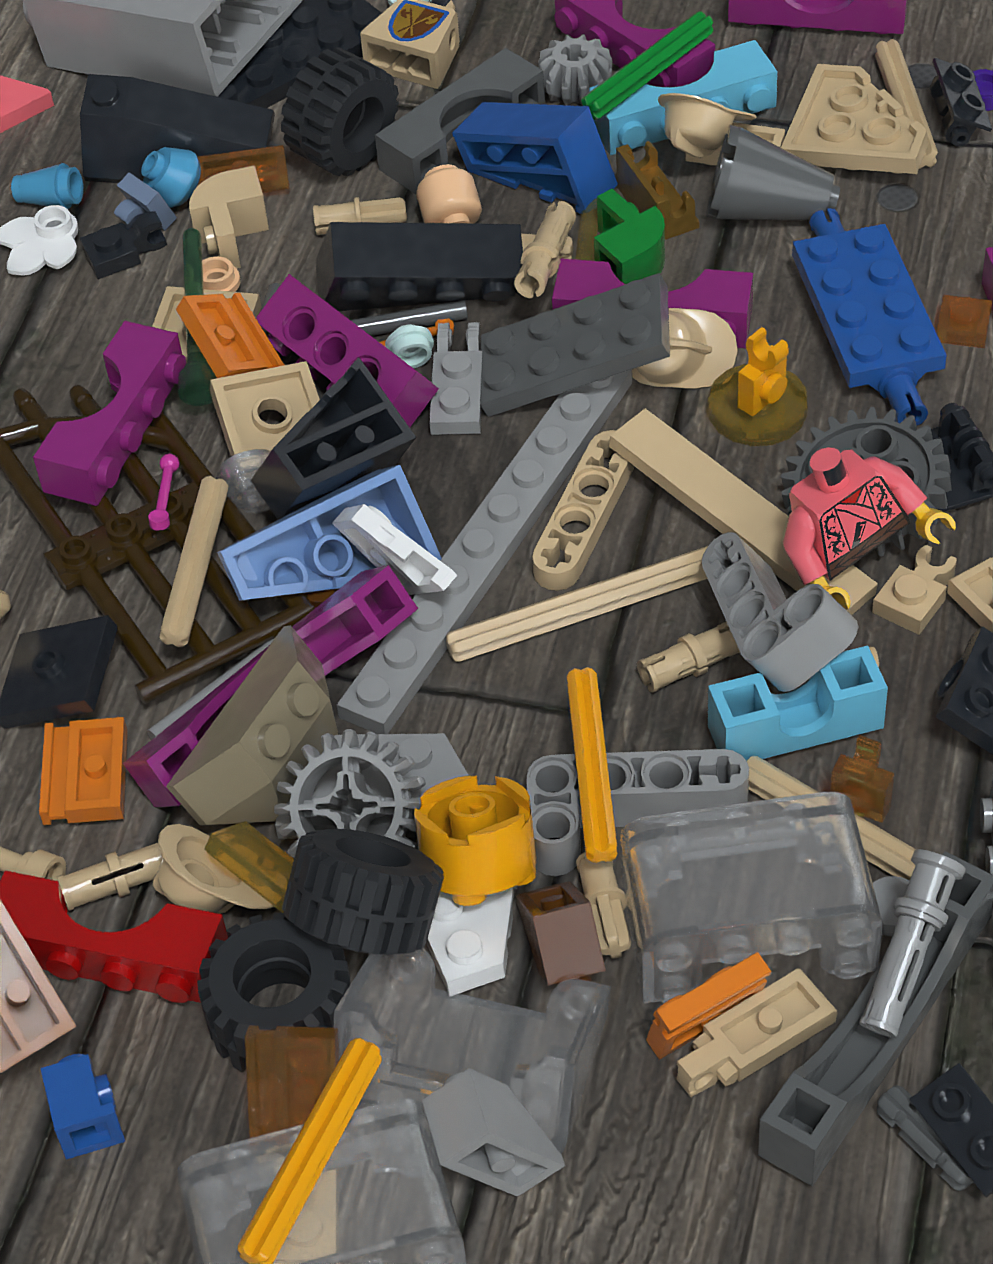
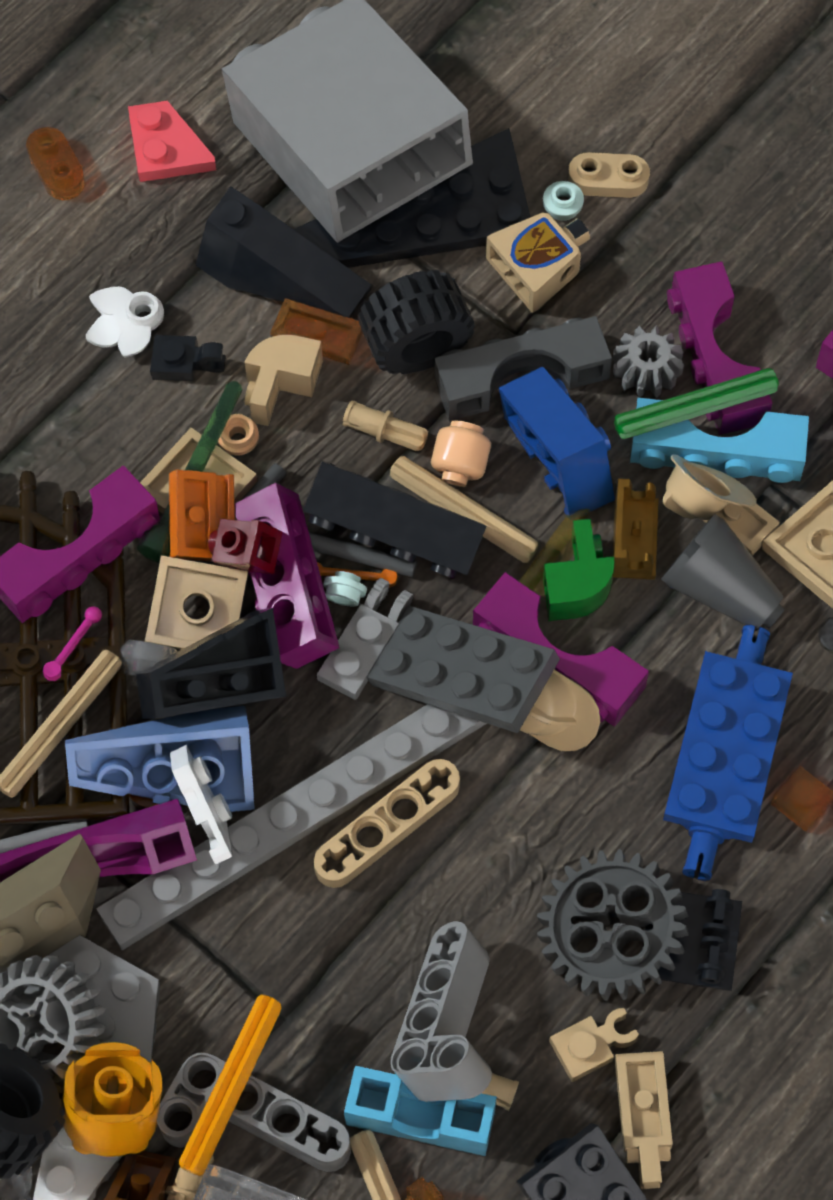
camera: 25 degrees right, 15 degrees up
dark azure cone [11,163,83,209] -> none
sand blue tile [114,172,177,231] -> none
dark azure cone [141,147,201,208] -> none
tan axle [446,546,708,662] -> none
tan pin [514,201,576,298] -> none
tan tile [609,408,878,615] -> none
tan pin [637,622,740,693] -> none
clear yellow tile [708,363,808,446] -> none
light orange plate [738,327,789,417] -> none
coral torso [783,447,956,610] -> none
none -> dark red brick [208,519,283,575]

